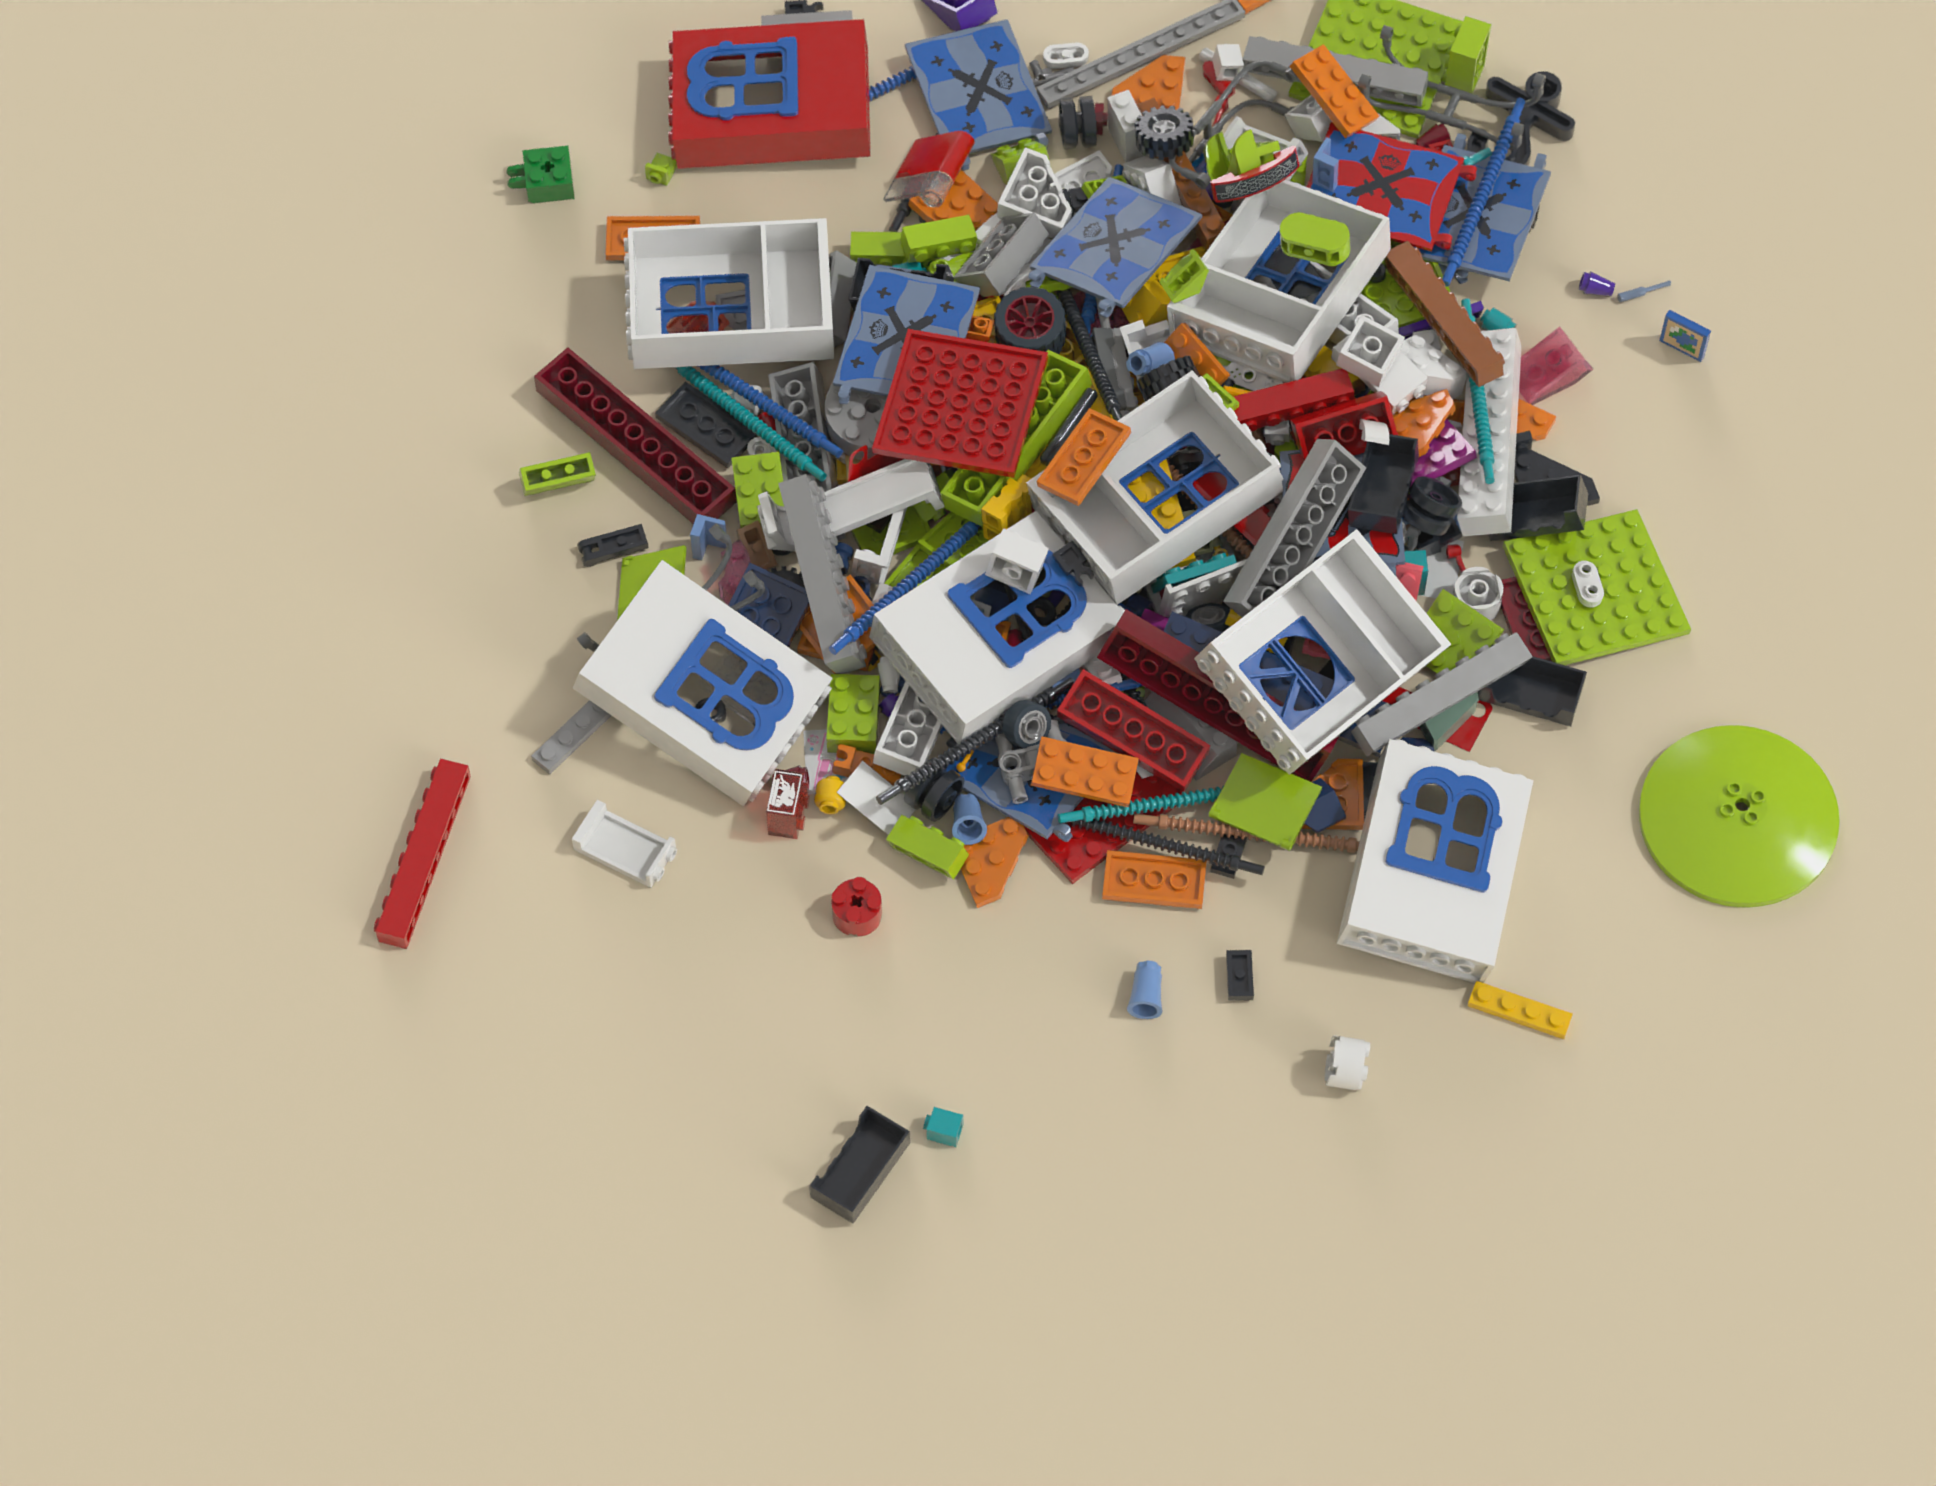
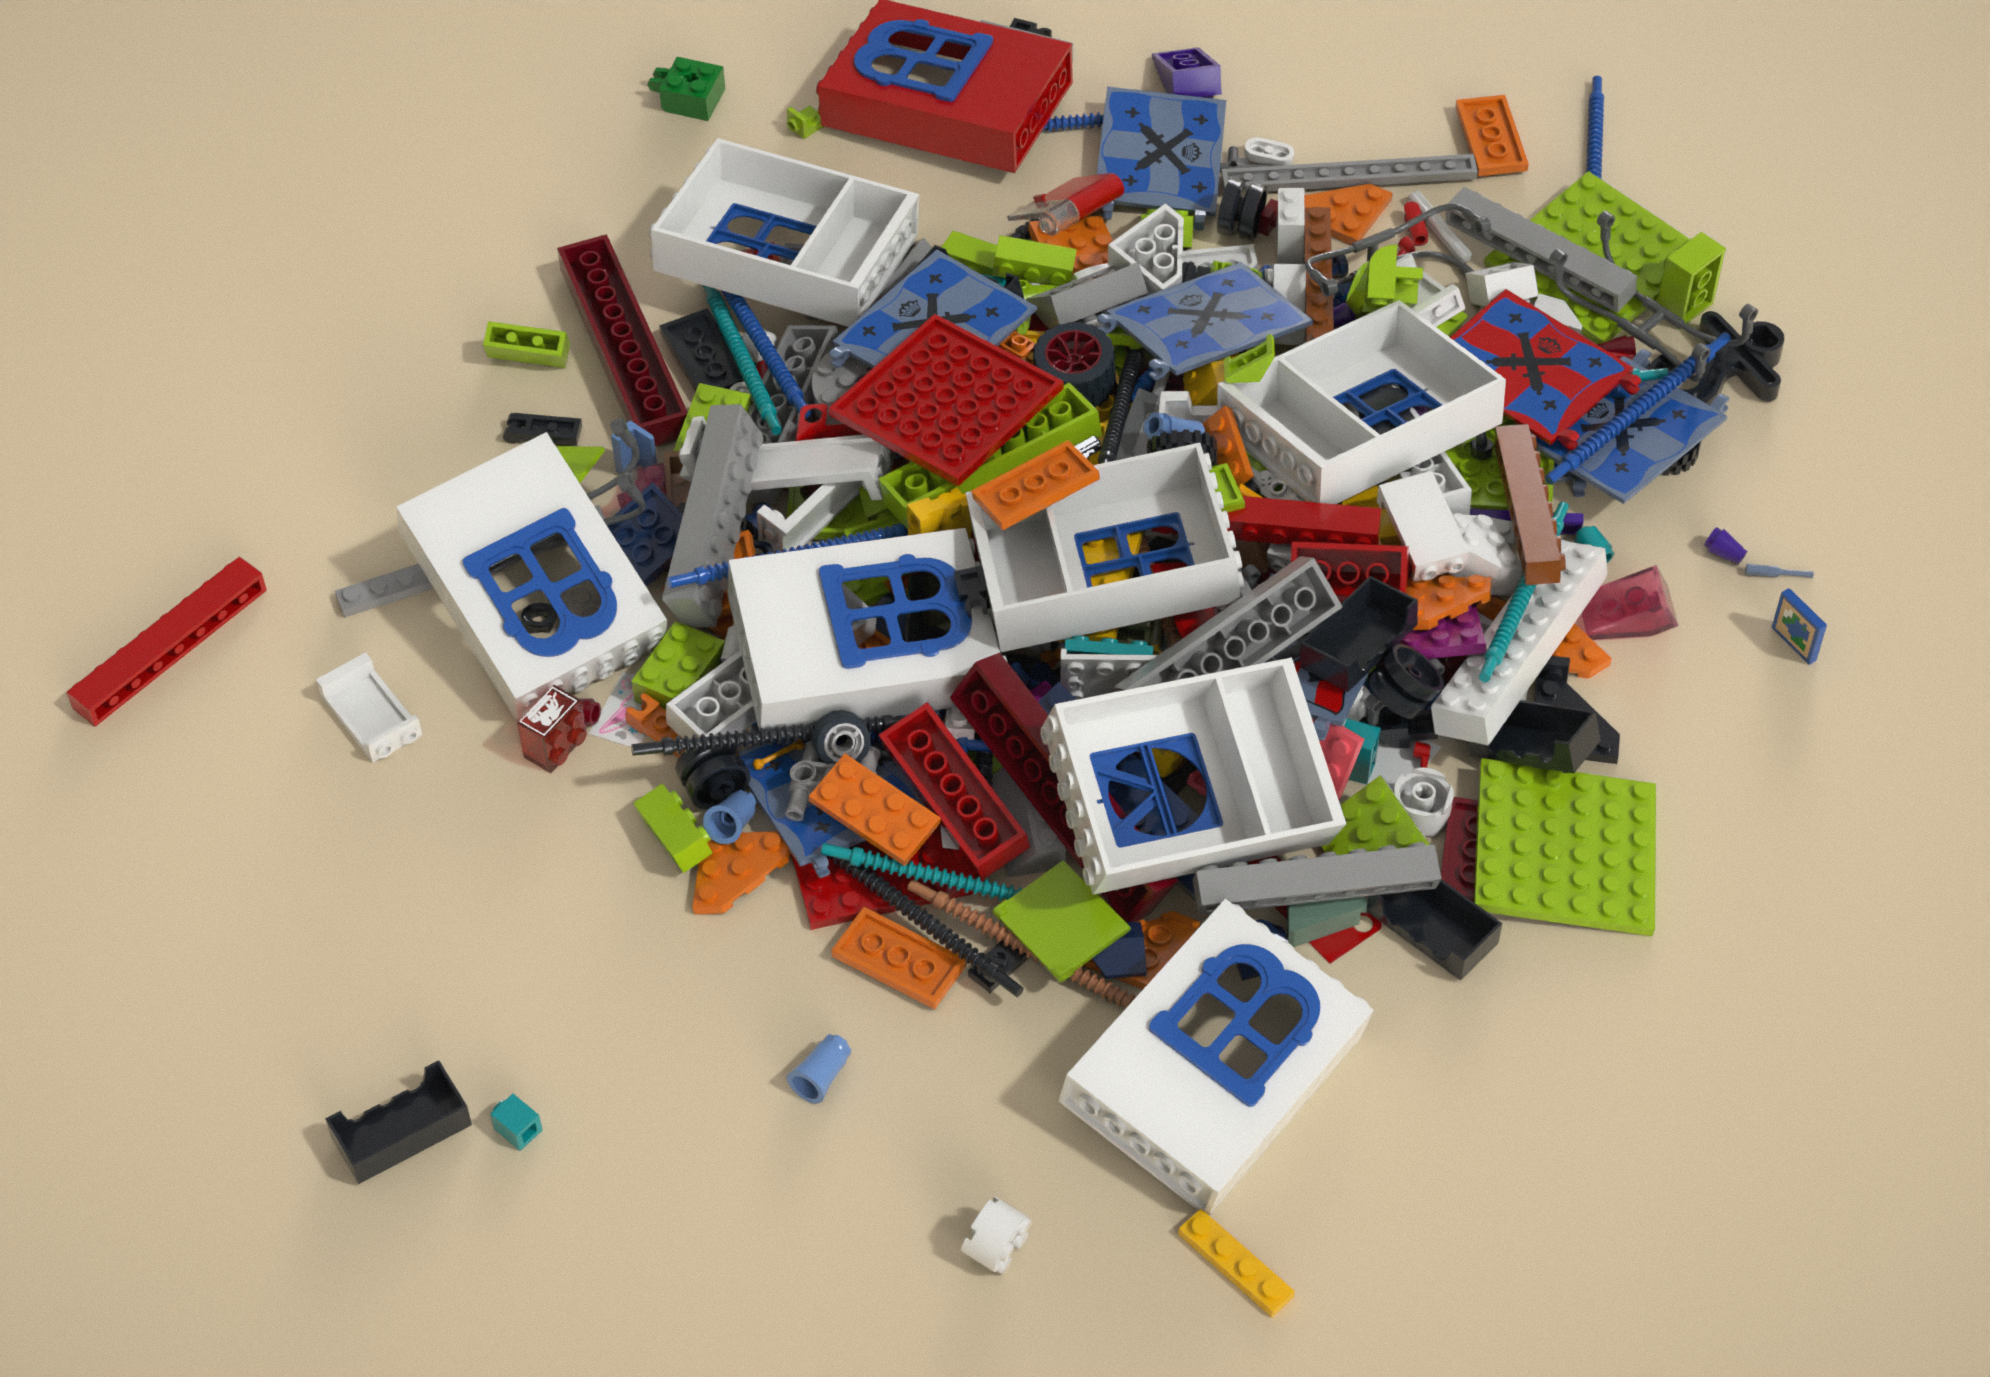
camera: 25 degrees right, 10 degrees down
yellow head [814,776,846,814] -> none
red brick [831,877,882,936] -> none
white sticker [837,761,916,835] -> none
white brick [985,529,1049,594] -> none
black wheel [1135,106,1194,160] -> none
slope [1210,145,1300,202] -> none
white brick [1212,44,1244,81] -> none
black plate [1226,950,1254,1001] -> none
lime brick [1280,212,1350,266] -> none
orange plate [1289,44,1380,139] -> none
medium blue panel [1312,137,1339,192] -> none
white brick [1336,315,1405,387] -> none
white slope [1359,419,1389,445] -> none
white plate [1572,561,1604,607] -> none
lime dish [1639,725,1840,907] -> none

